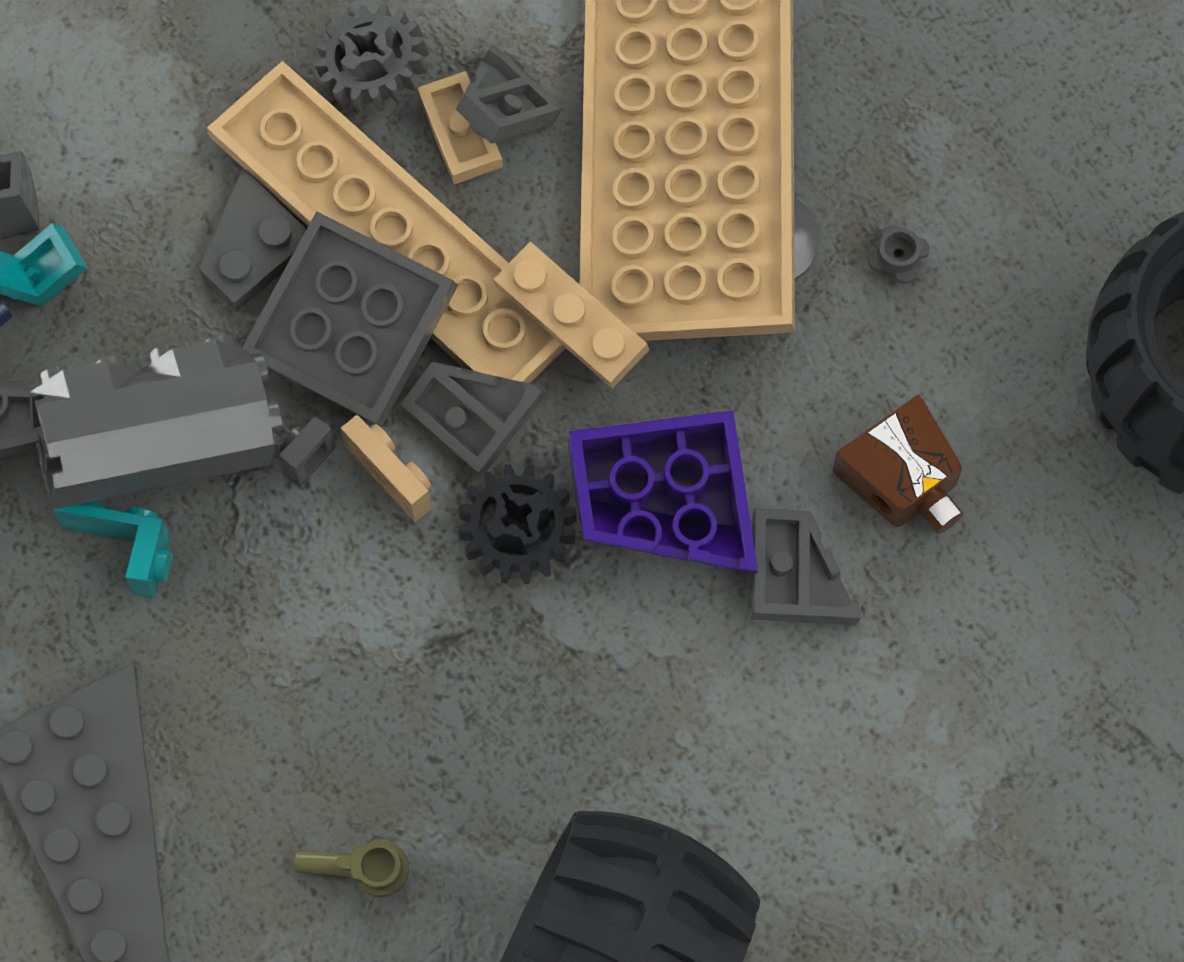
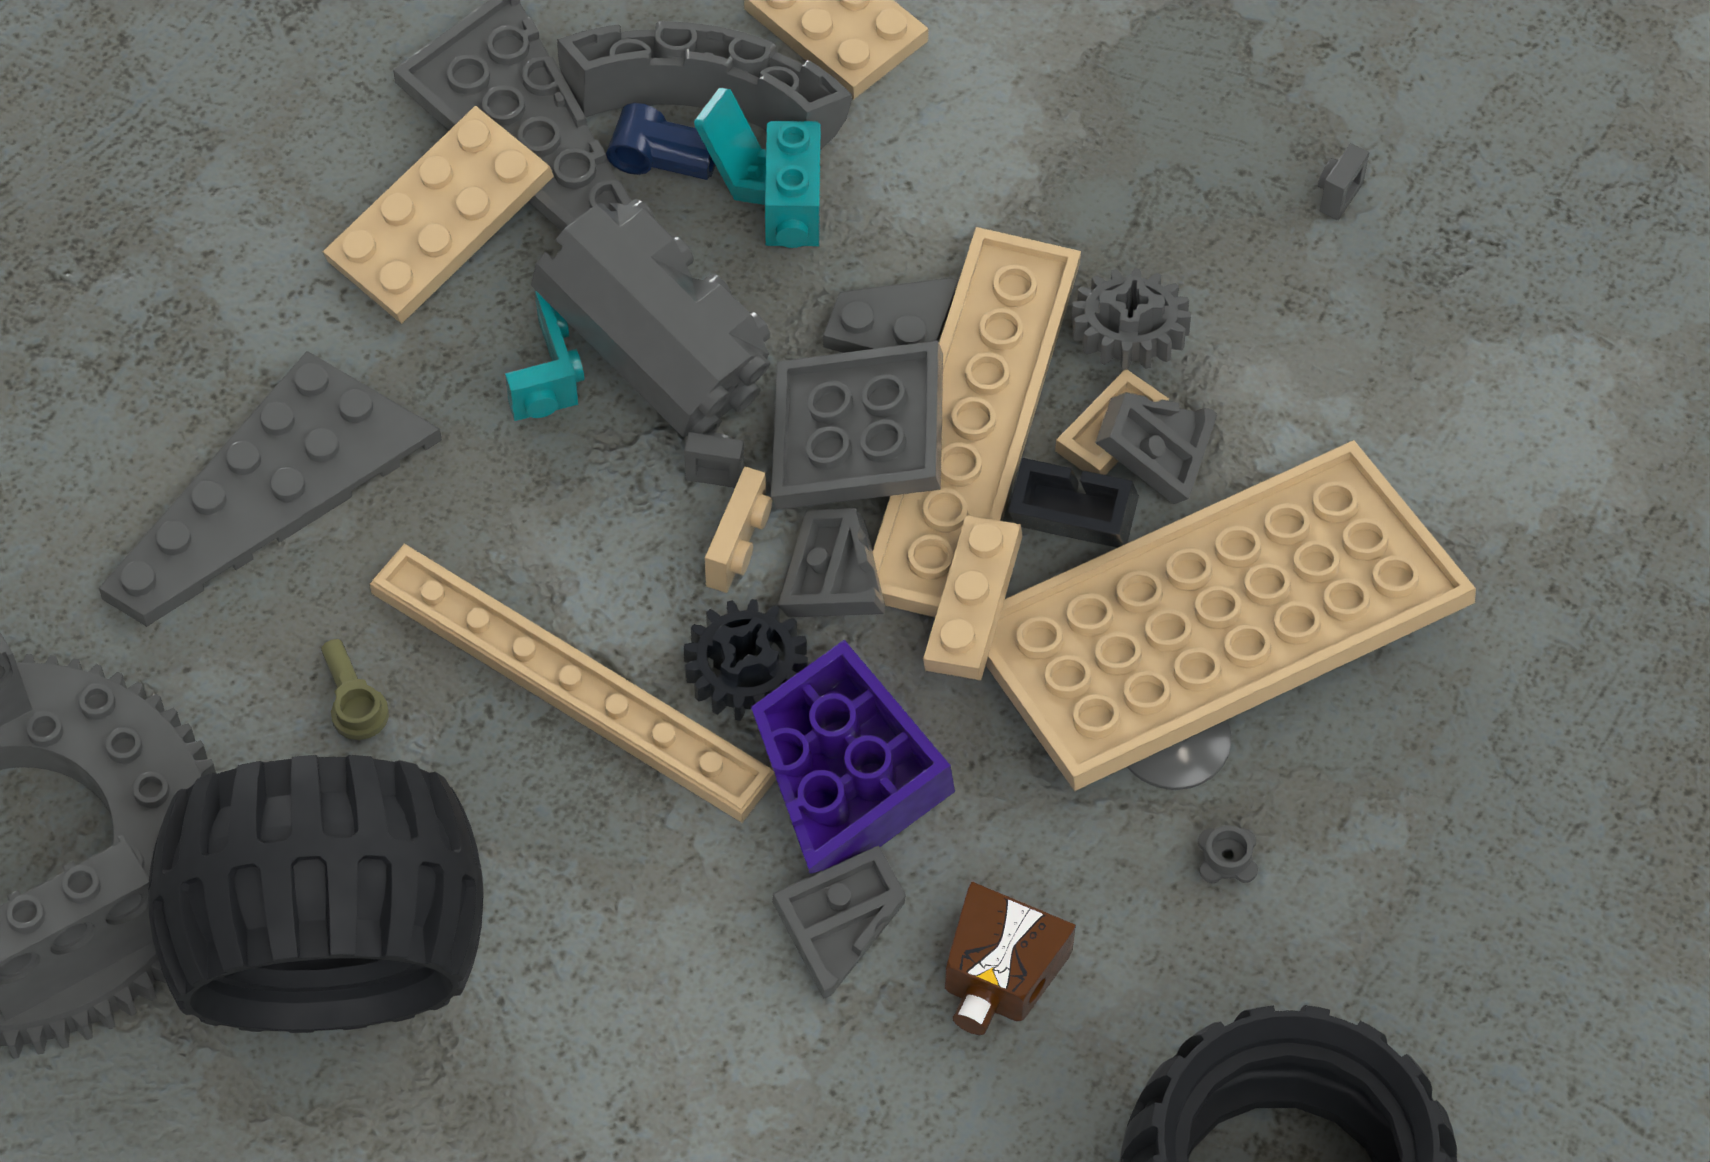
camera: 60 degrees right, 10 degrees down
none -> tan tile [370,544,776,823]
none -> teal bracket [765,121,821,248]
none -> black piece [1009,458,1139,548]

